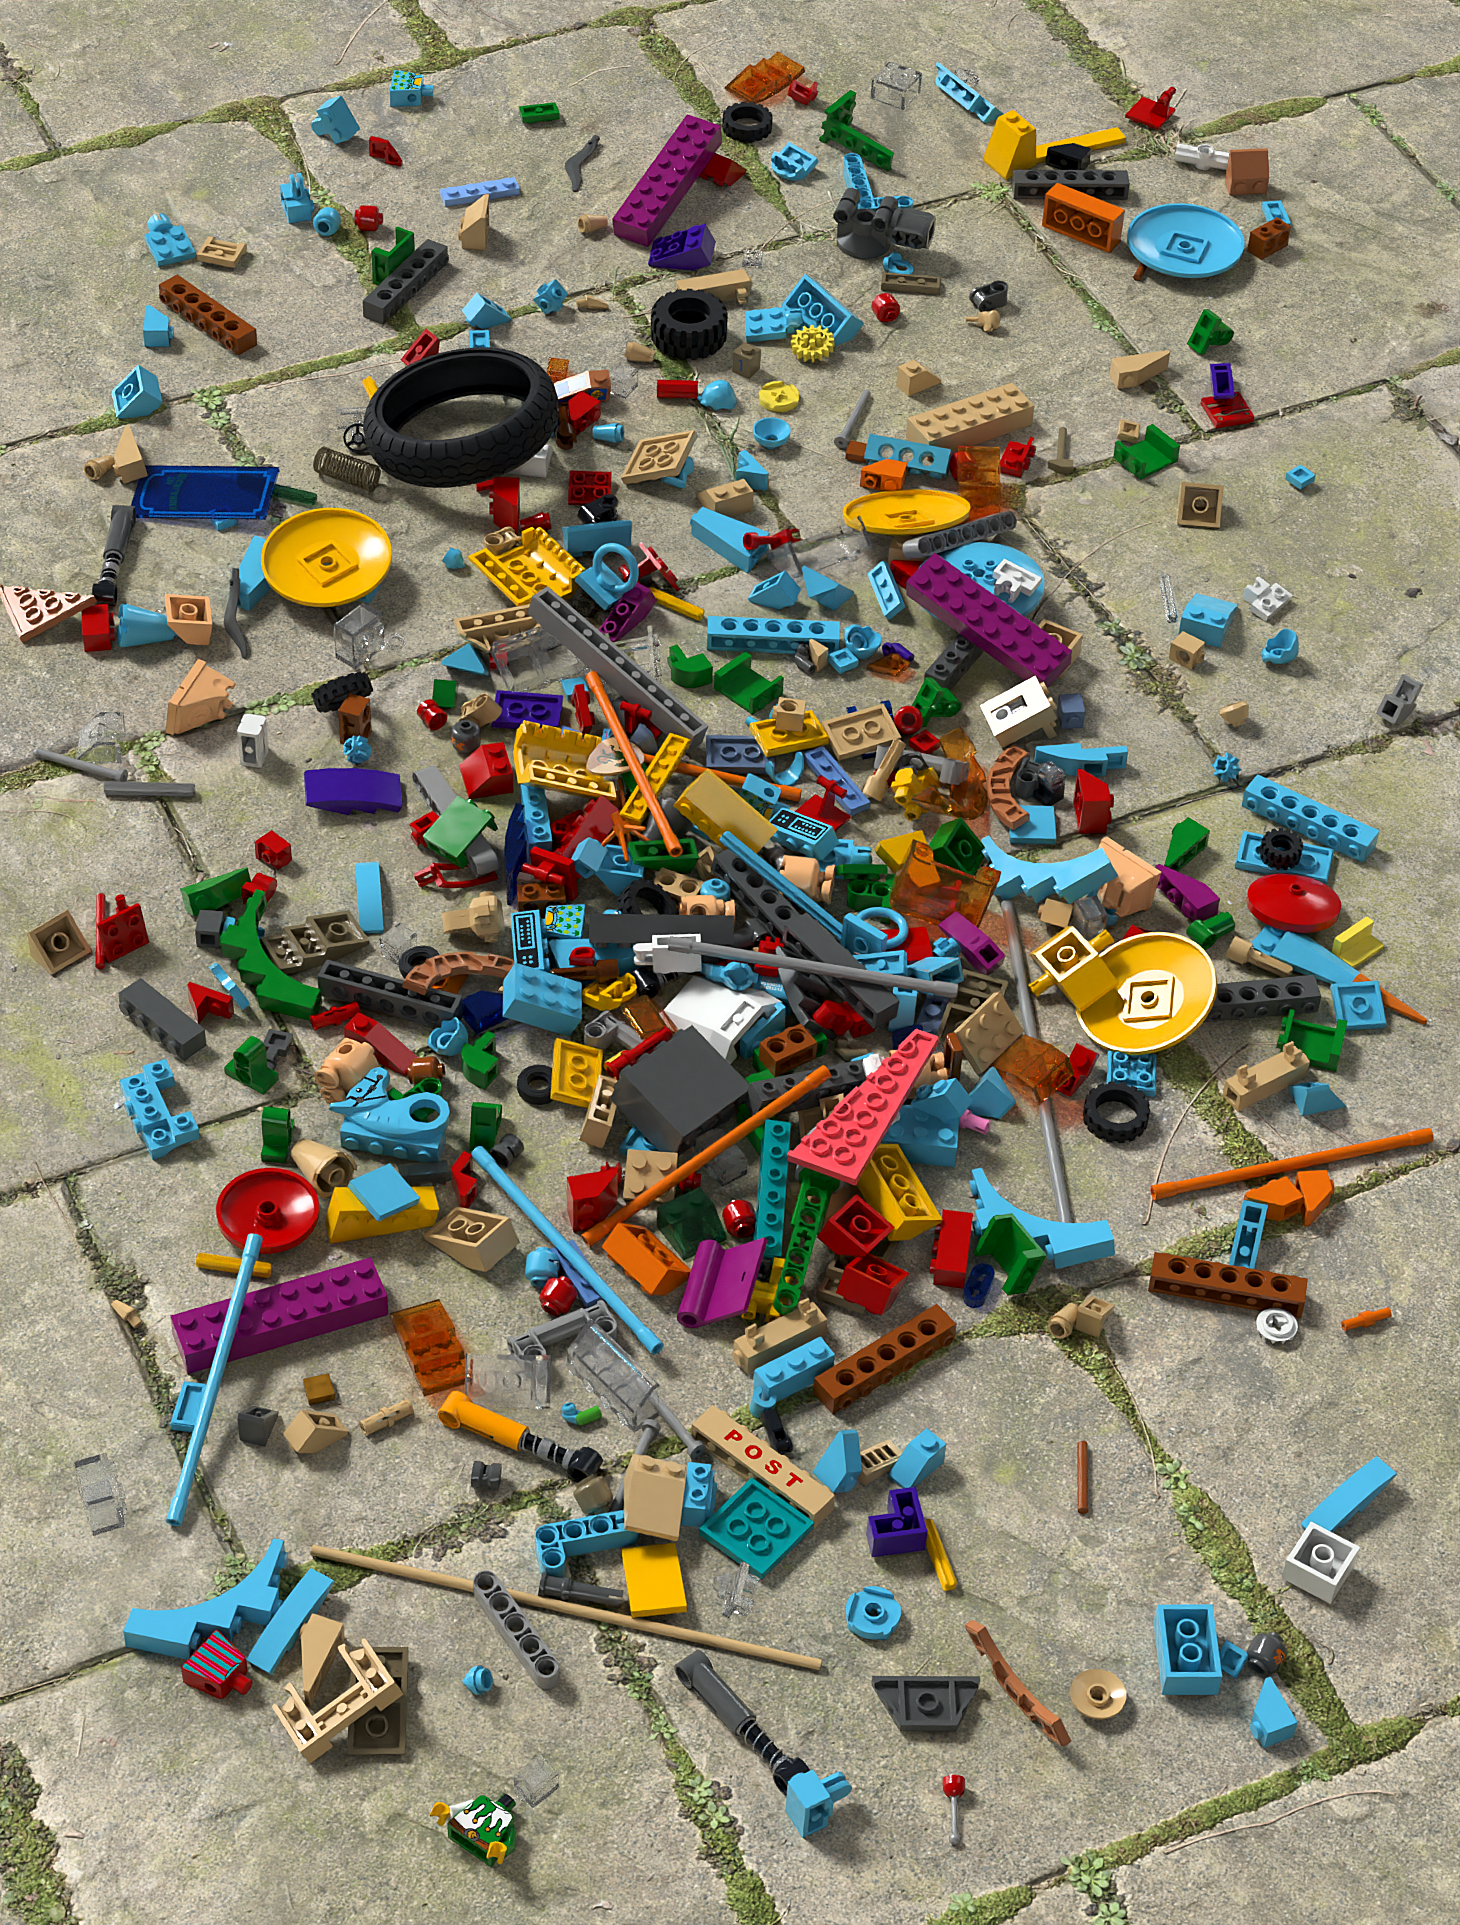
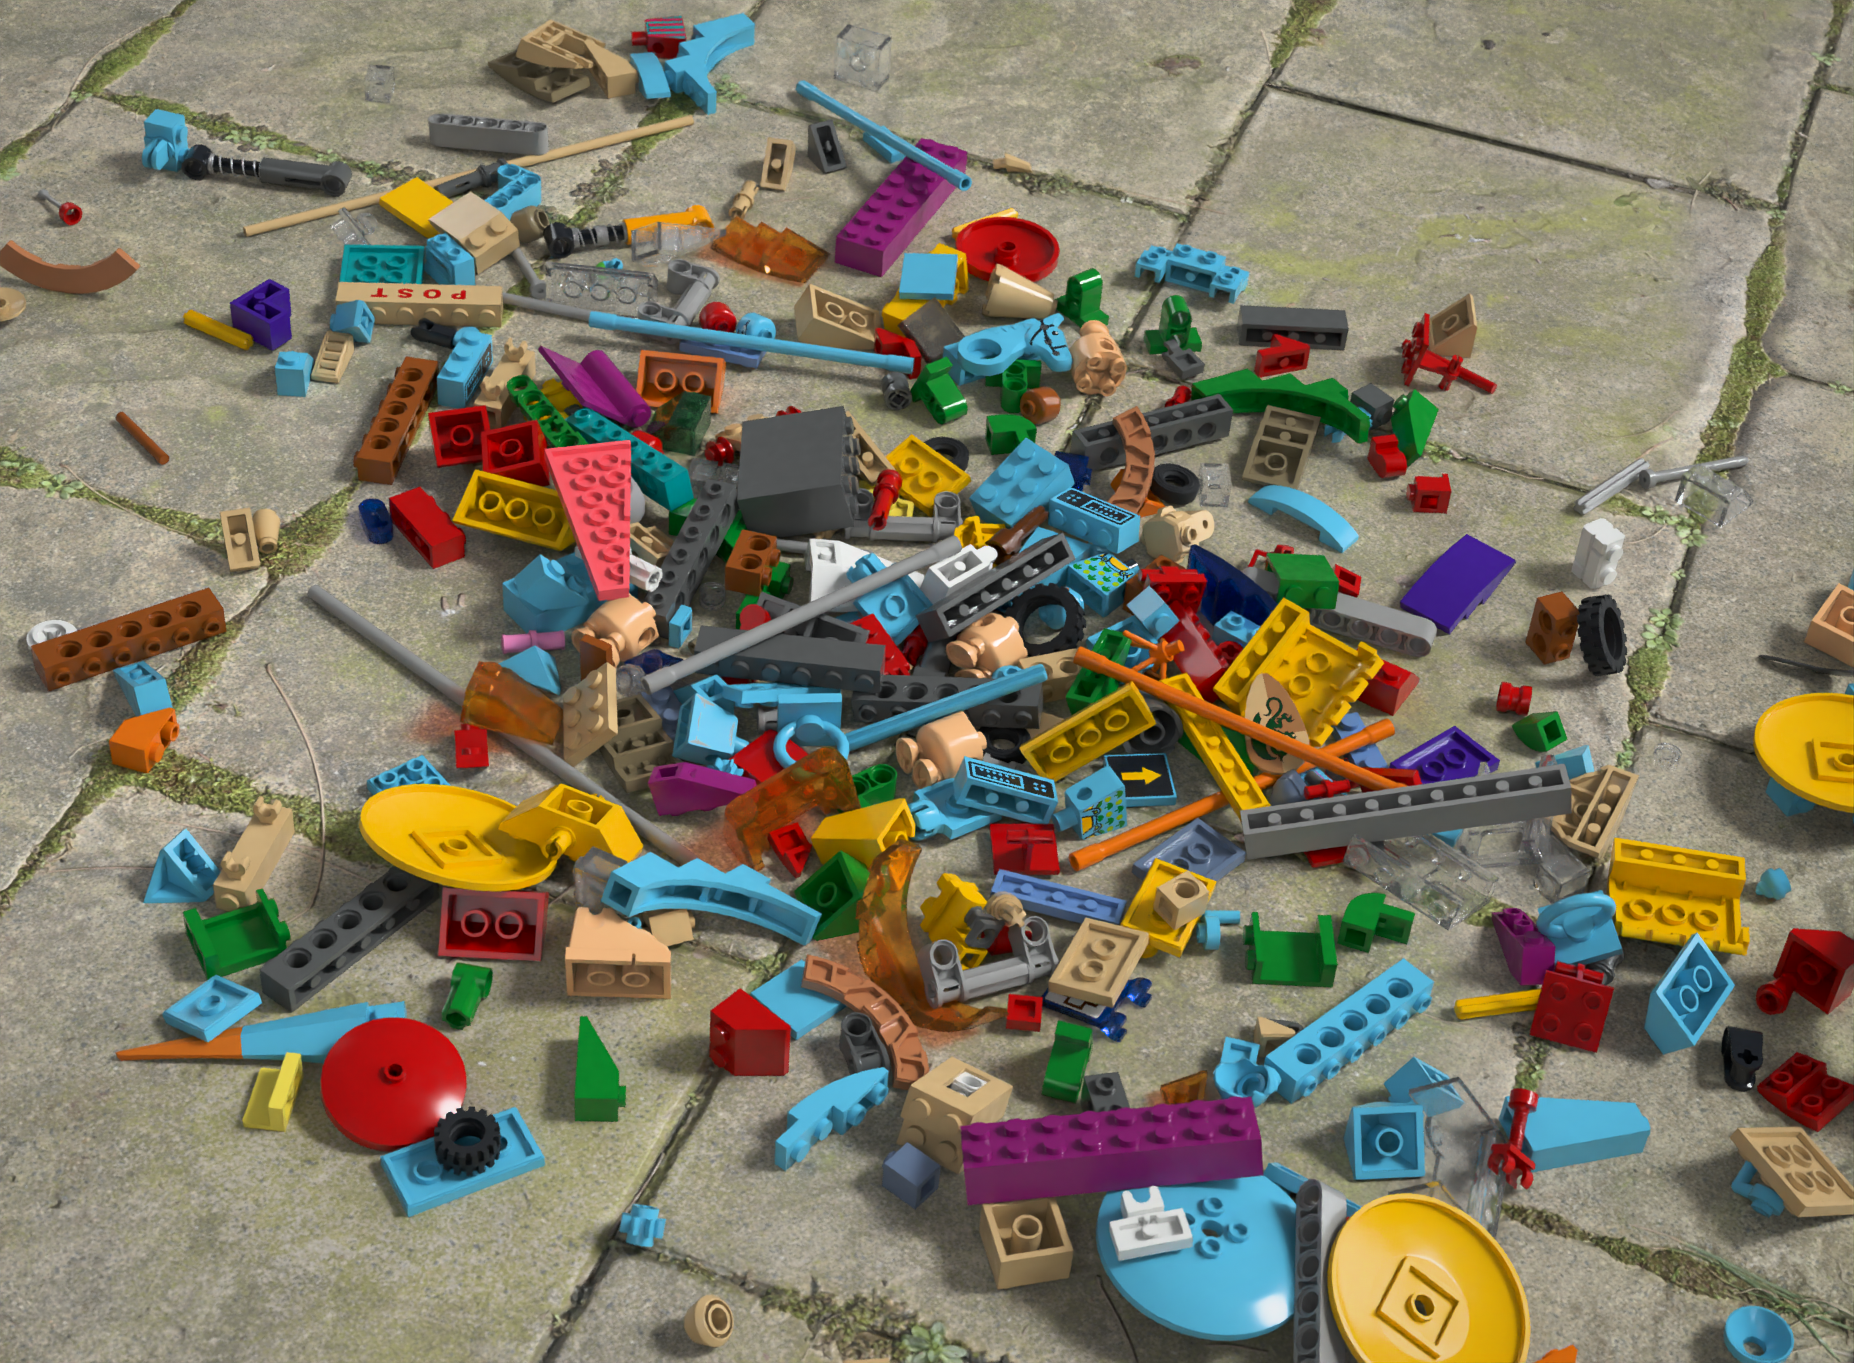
camera: 135 degrees right, 5 degrees down
light nougat piece [165,659,236,736] -> none
medium azure tile [208,963,250,1010] -> none
pearl gold tile [303,1373,335,1405] -> none
clear brick [334,602,385,670] -> none
medium azure gear [343,735,372,764] -> none
red slope [344,1012,419,1077] -> none
medium azure hair [427,1017,468,1056] -> none
torso [429,1793,517,1867] -> none
dark grey head [451,720,481,754] -> none
tan piece [459,693,502,727] -> none
medium azure plate [462,1666,493,1695] -> none
dark grey wheel [471,1461,502,1490] -> none
tan piece [484,526,522,557] -> none
red slope [567,1169,618,1232] -> none
red tile [569,947,595,966] -> none
orange piece [581,1065,832,1247] -> none
clear orange slope [619,995,677,1039] -> none
tan slope [696,479,753,517] -> none
medium azure slope [735,450,769,491] -> none
medium azure wing [740,1002,786,1060] -> none
medium azure helmet [765,752,804,786] -> none
green plate [836,864,888,881] -> none
medium azure plate [845,1586,901,1641] -> none
dark grey wing [871,1676,980,1731] -> none
red head [894,706,923,735] -> none
medium azure arch [969,1168,1115,1269] -> none
green panel [973,1213,1047,1296] -> none
leg [1033,761,1066,806] -> none
black tyre [1083,1081,1150,1143] -> none
orange piece [1150,1128,1434,1200] -> none
magenta slope [1155,864,1220,922] -> none
tan piece [1226,936,1293,978] -> none
medium azure brick [1242,774,1379,863] -> none
orange slope [1294,1170,1335,1227] -> none

